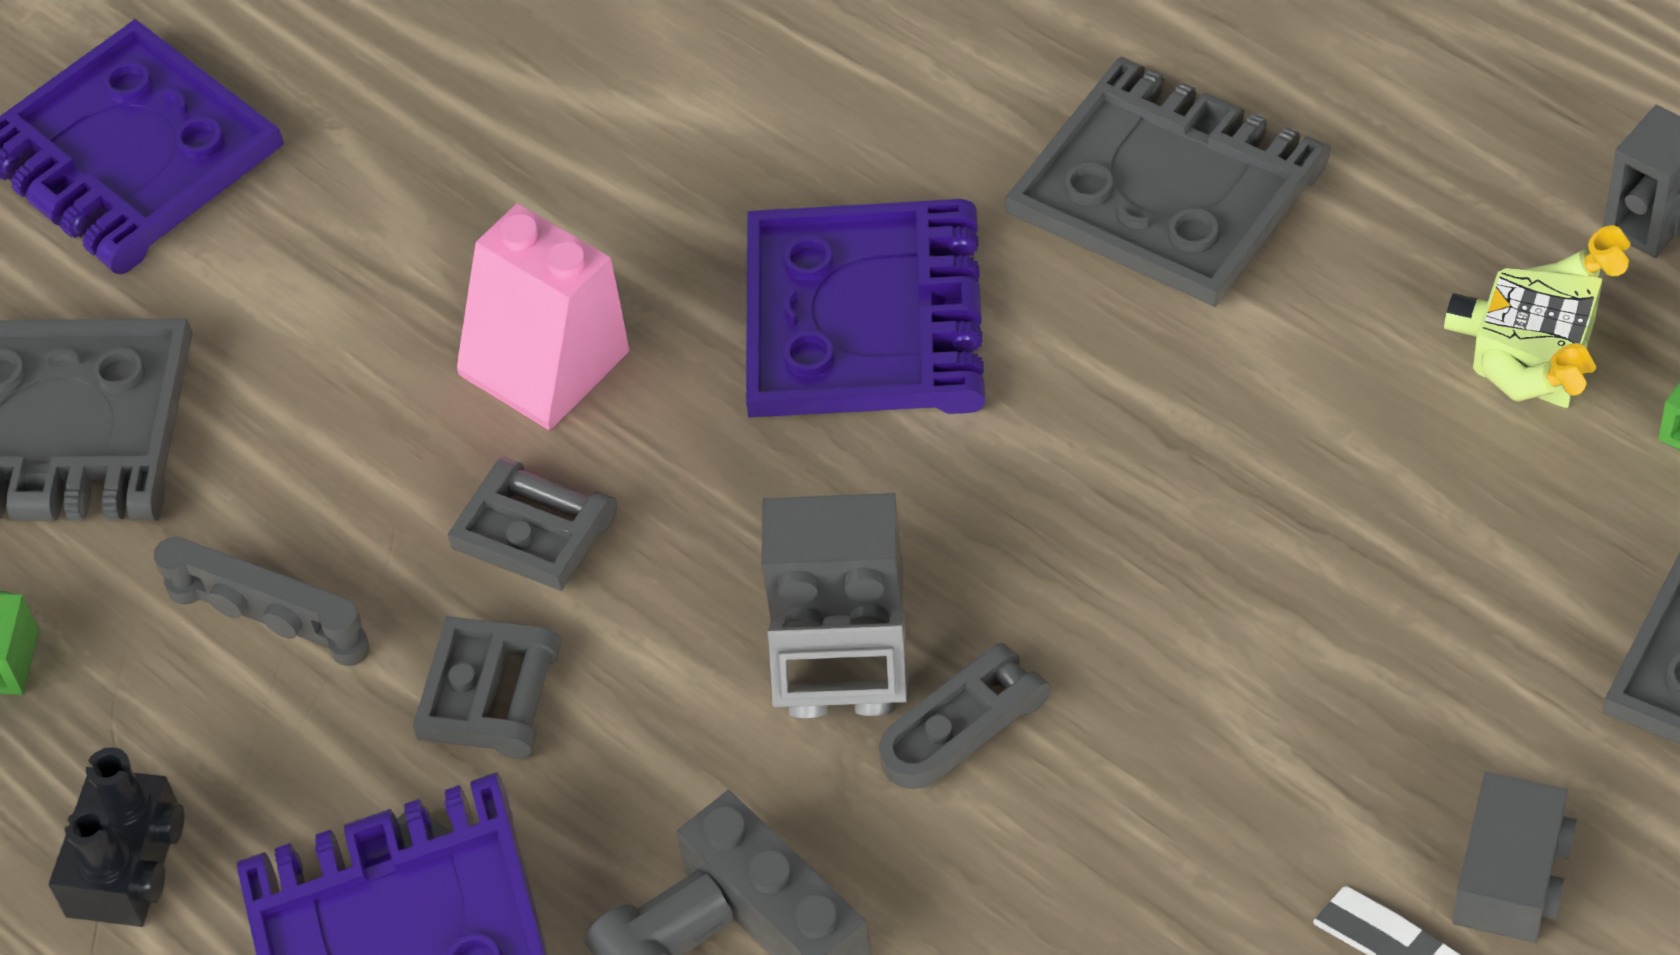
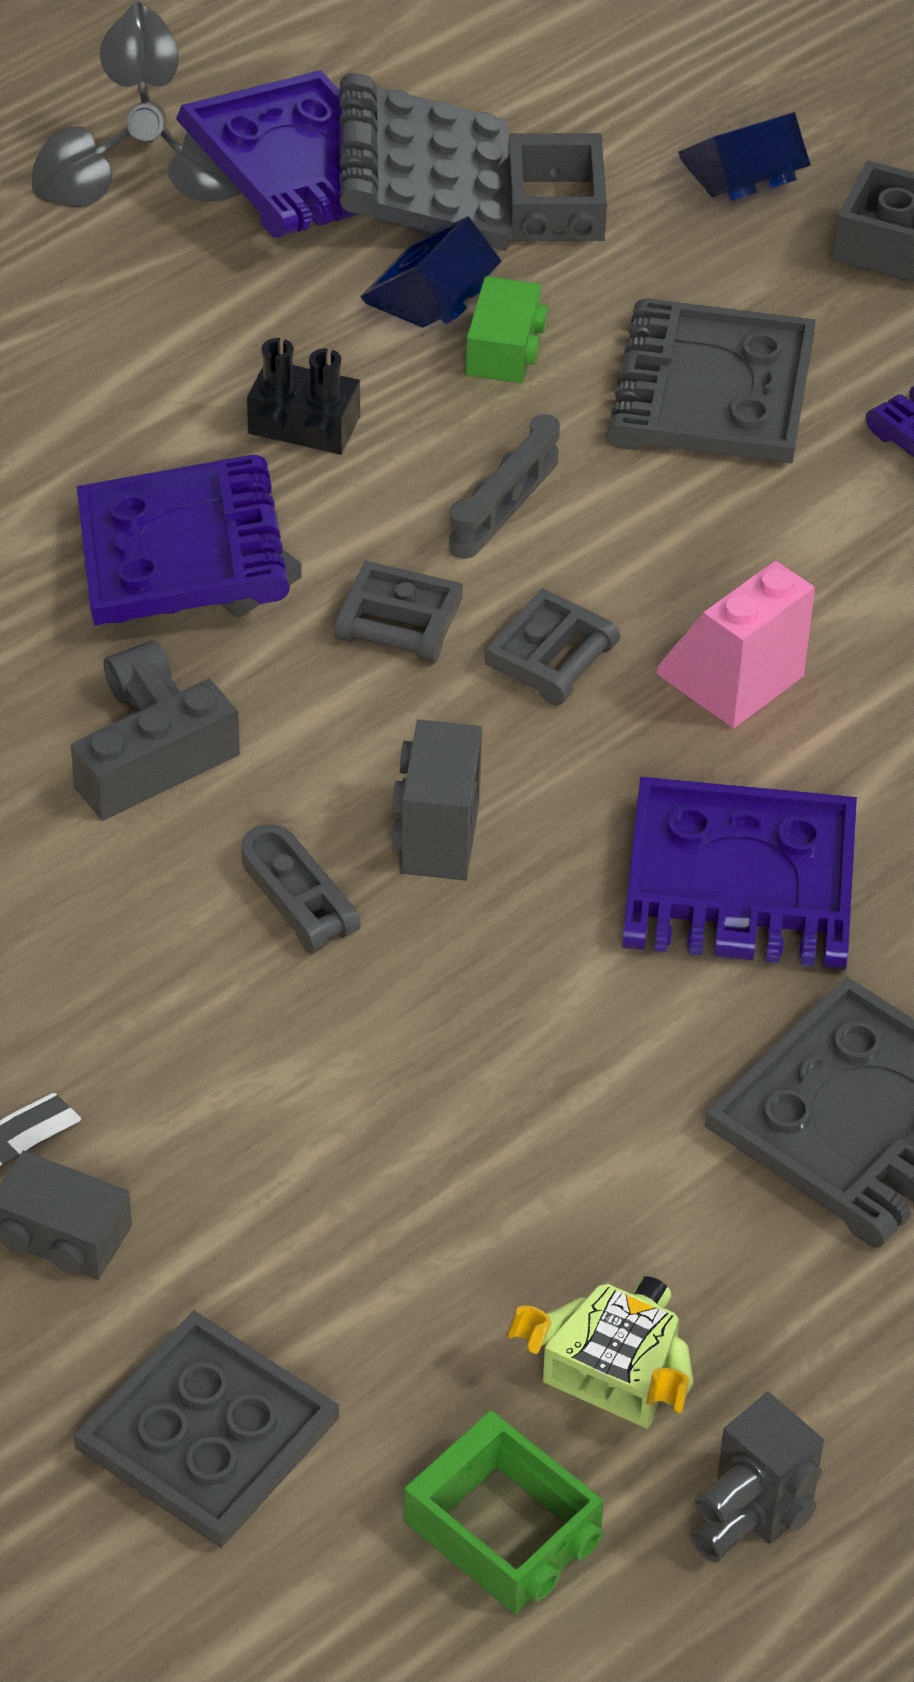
camera: 90 degrees right, 5 degrees down
light grey window [767,611,909,718] -> none

